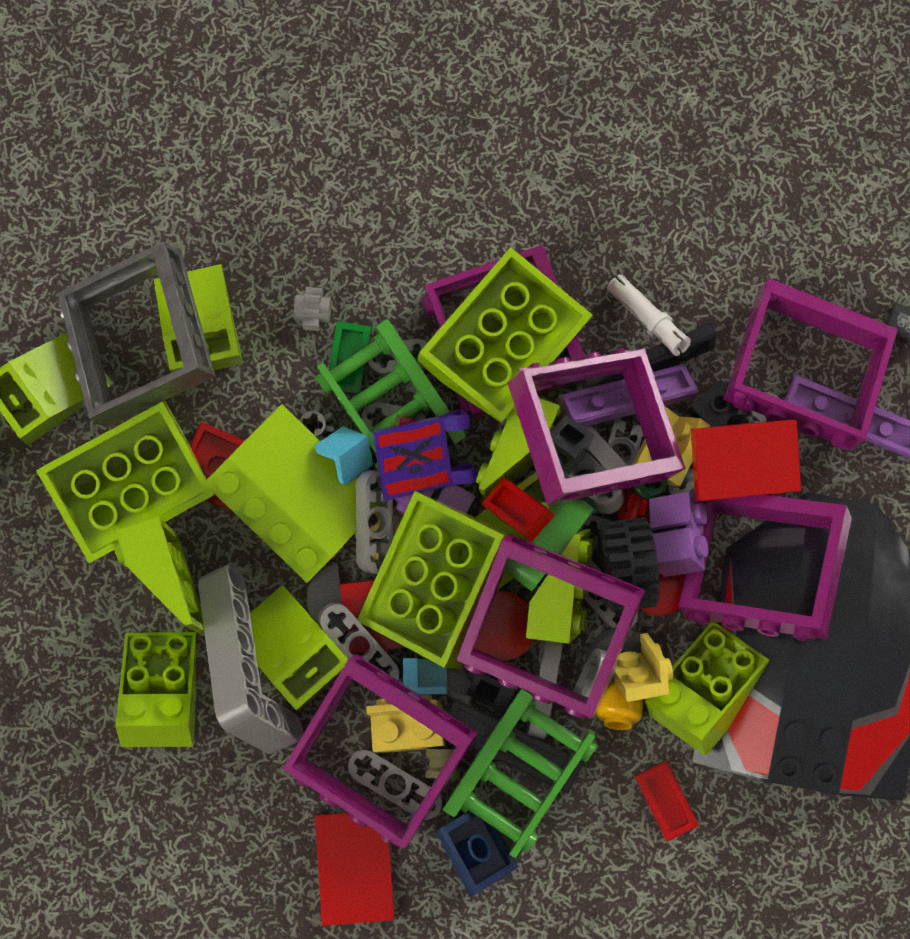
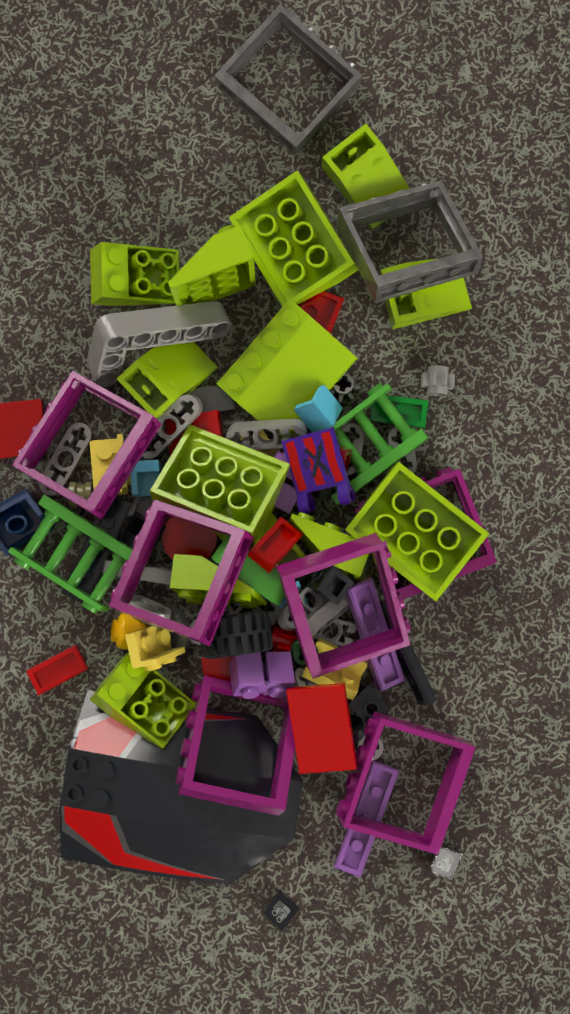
camera: 90 degrees right, 5 degrees up
white pin [607,275,691,356] -> none

